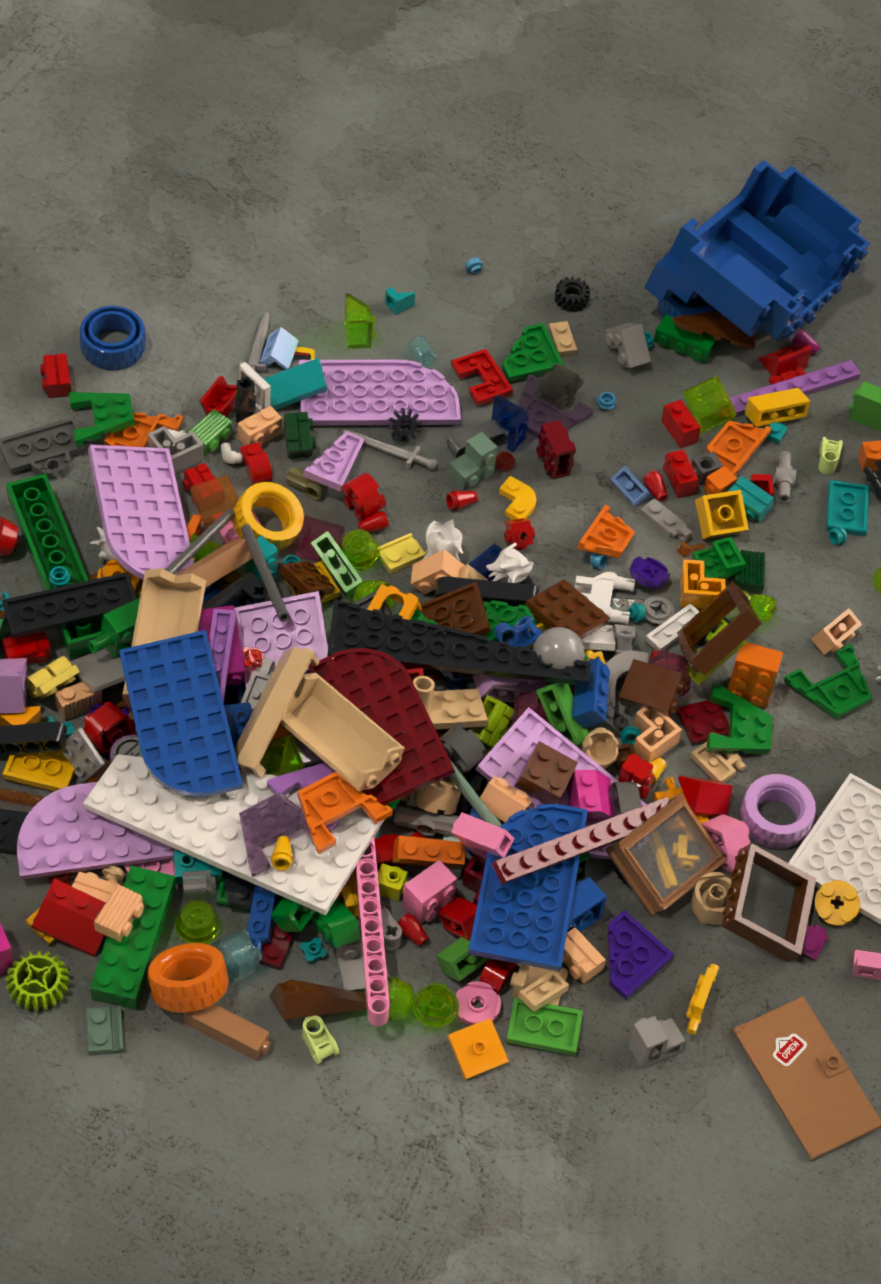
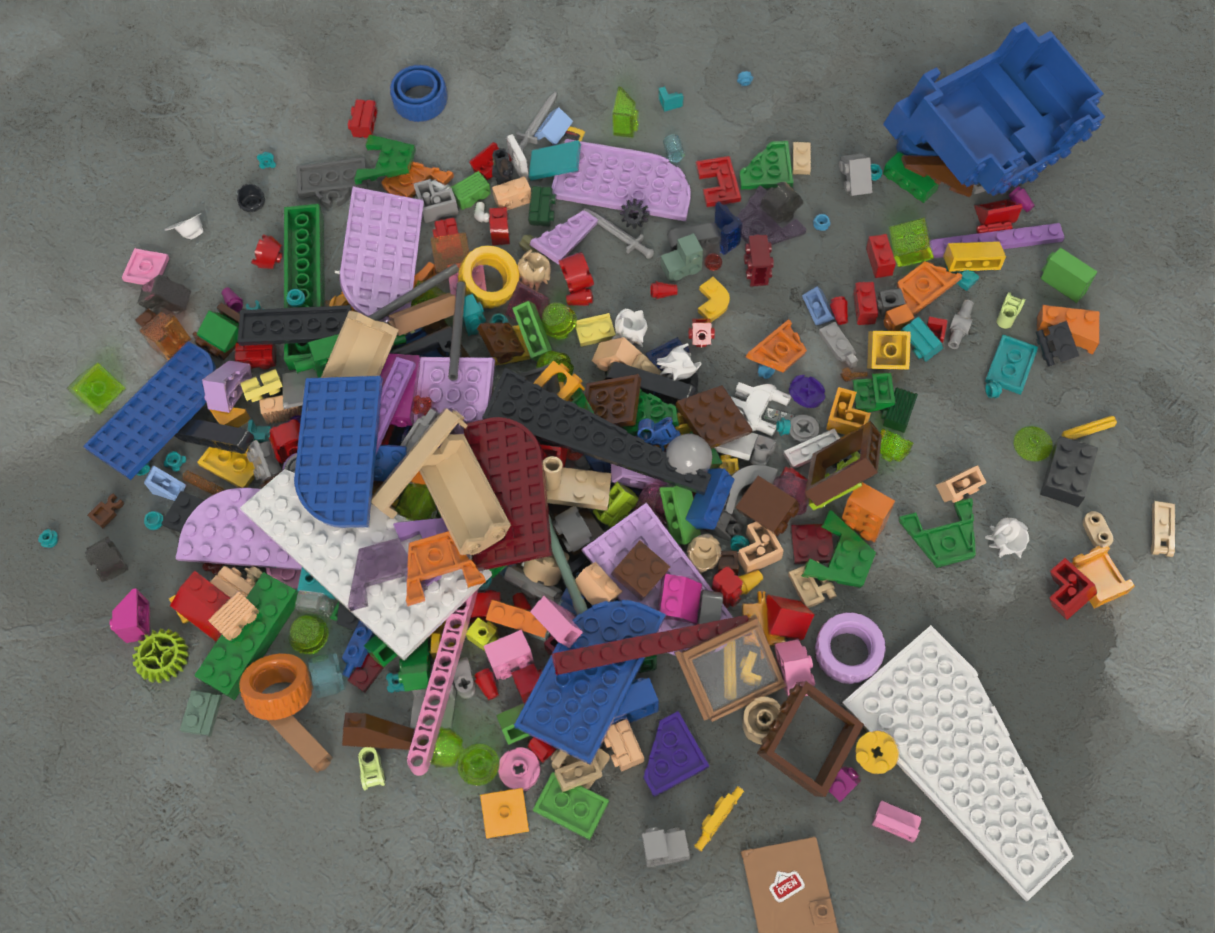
camera: 25 degrees right, 10 degrees up
yellow cone [270,836,294,871] -> none
black tyre [555,277,590,312] -> none
none -> tan hair [518,249,551,292]

